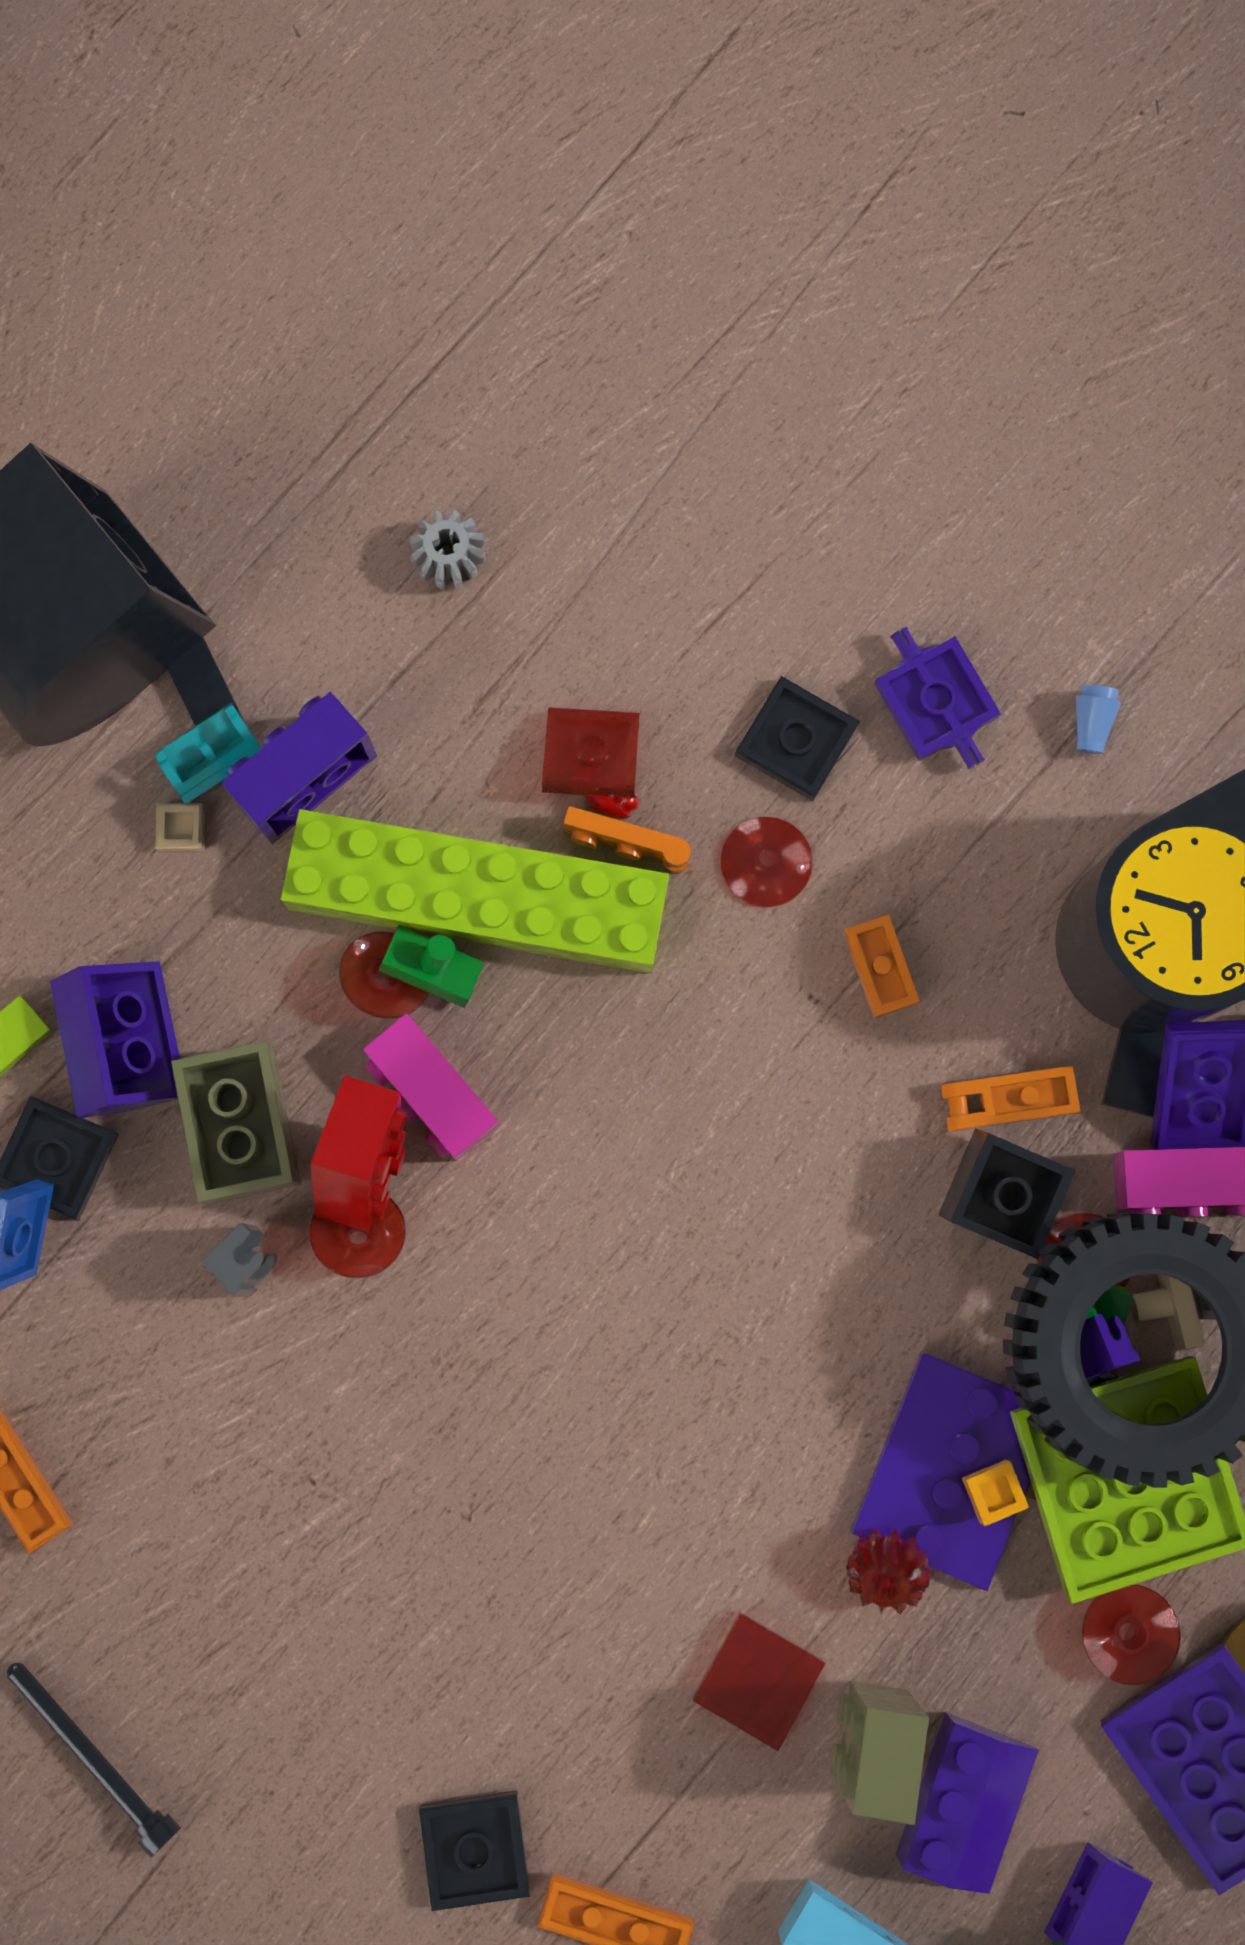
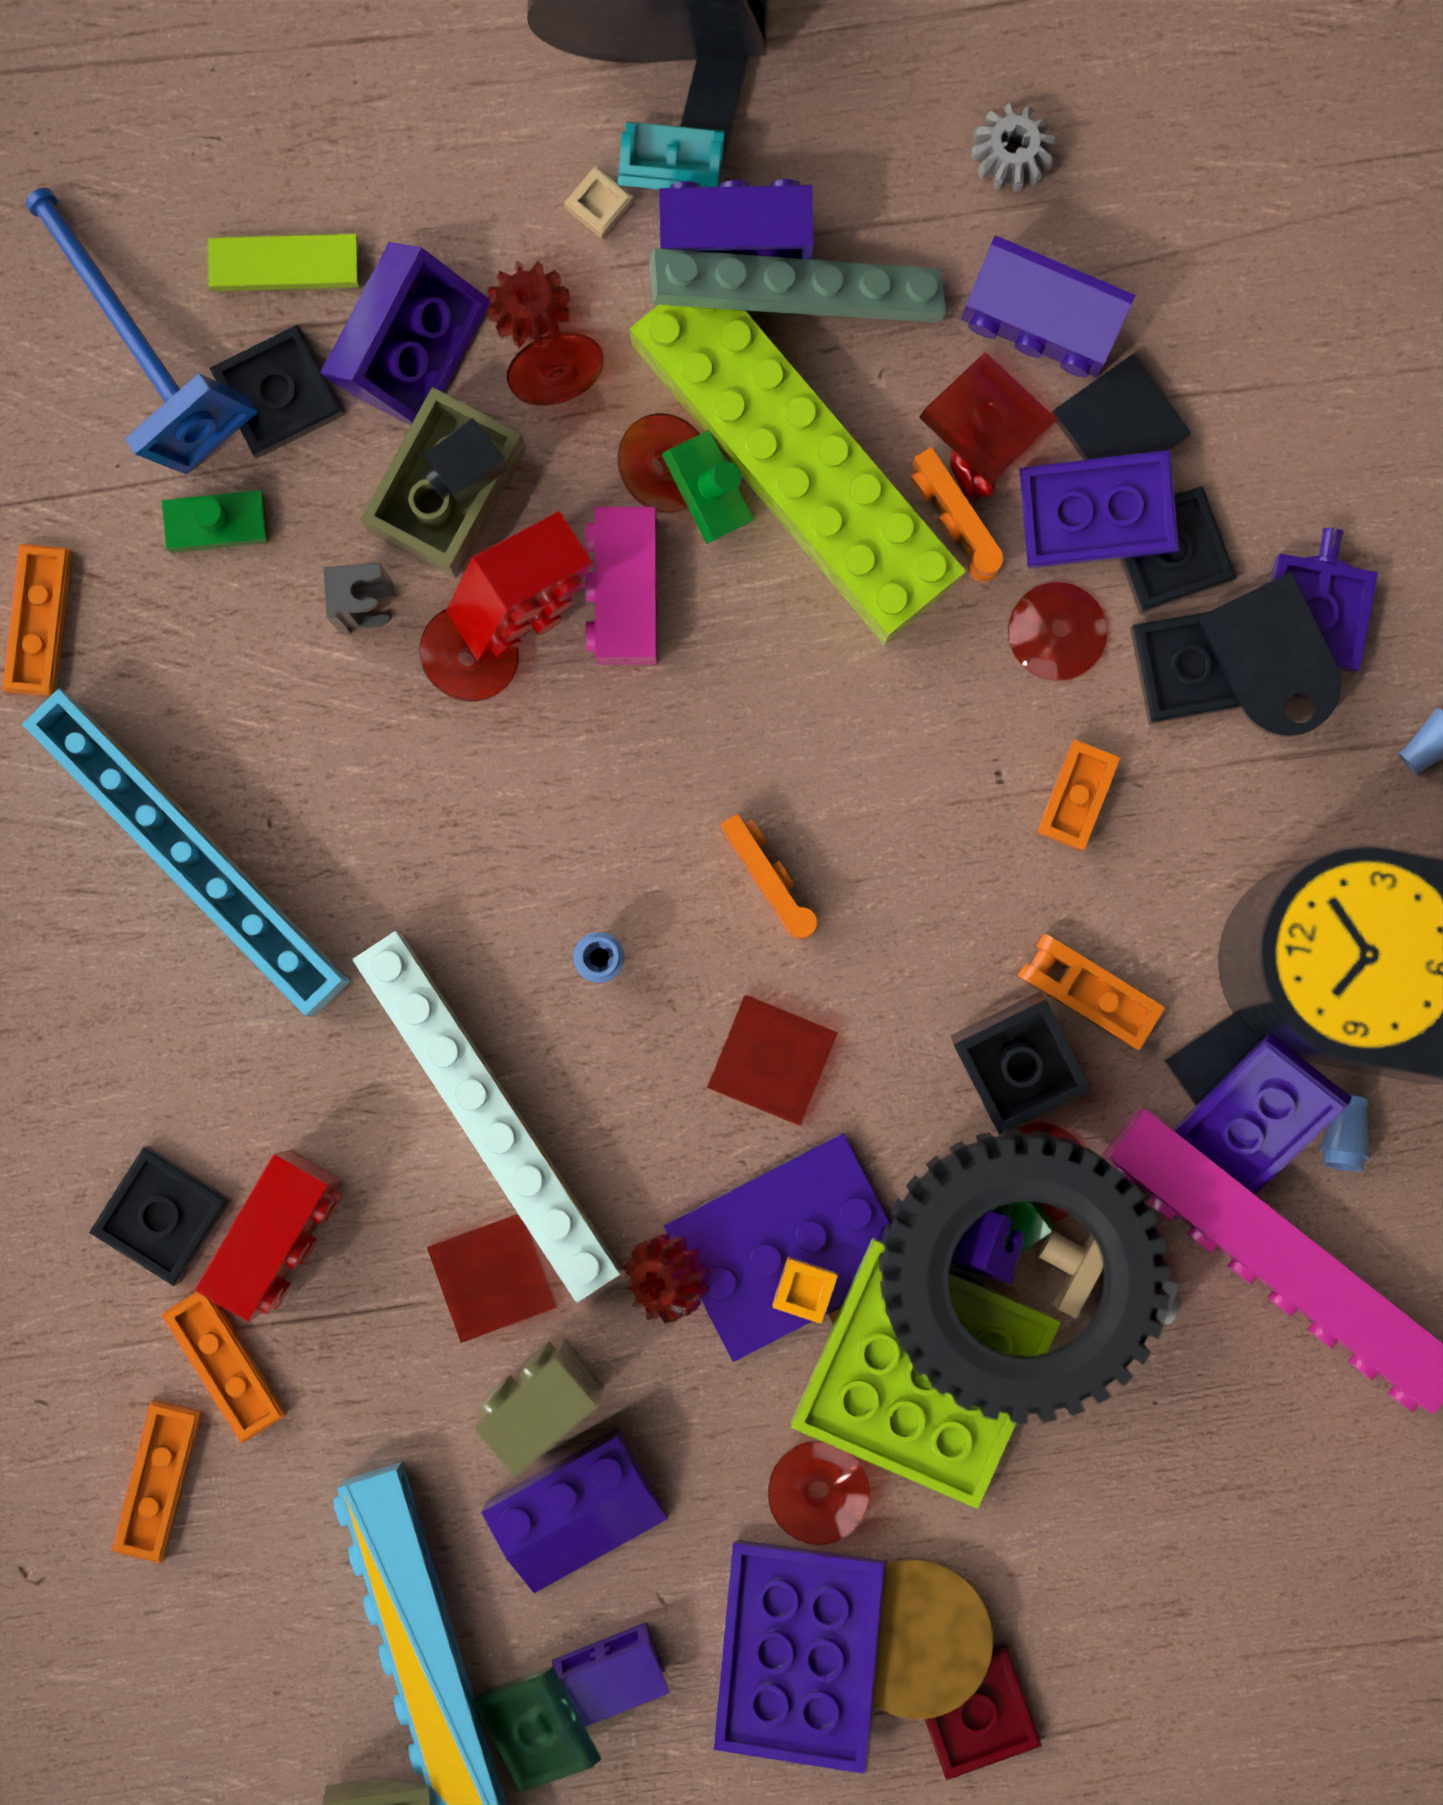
camera: 40 degrees right, 5 degrees up
none -> medium azure brick [22,689,351,1017]
none -> green tile [161,490,269,553]
none -> red brick [194,1150,343,1322]
none -> light aqua brick [352,931,622,1303]
none -> black brick [423,417,508,506]
none -> clear red gear [486,260,571,349]
none -> clear red dish [507,332,604,406]
none -> medium blue cone [573,932,624,983]
none -> sand green plate [649,248,946,323]
none -> clear red tile [707,995,838,1126]
none -> orange plate [720,813,817,940]
none -> dark purple slope [961,235,1136,378]
none -> dark purple tile [1019,450,1179,569]
none -> black tile [1051,354,1191,460]
none -> black tile [1130,611,1240,725]
none -> black tile [1197,572,1341,737]

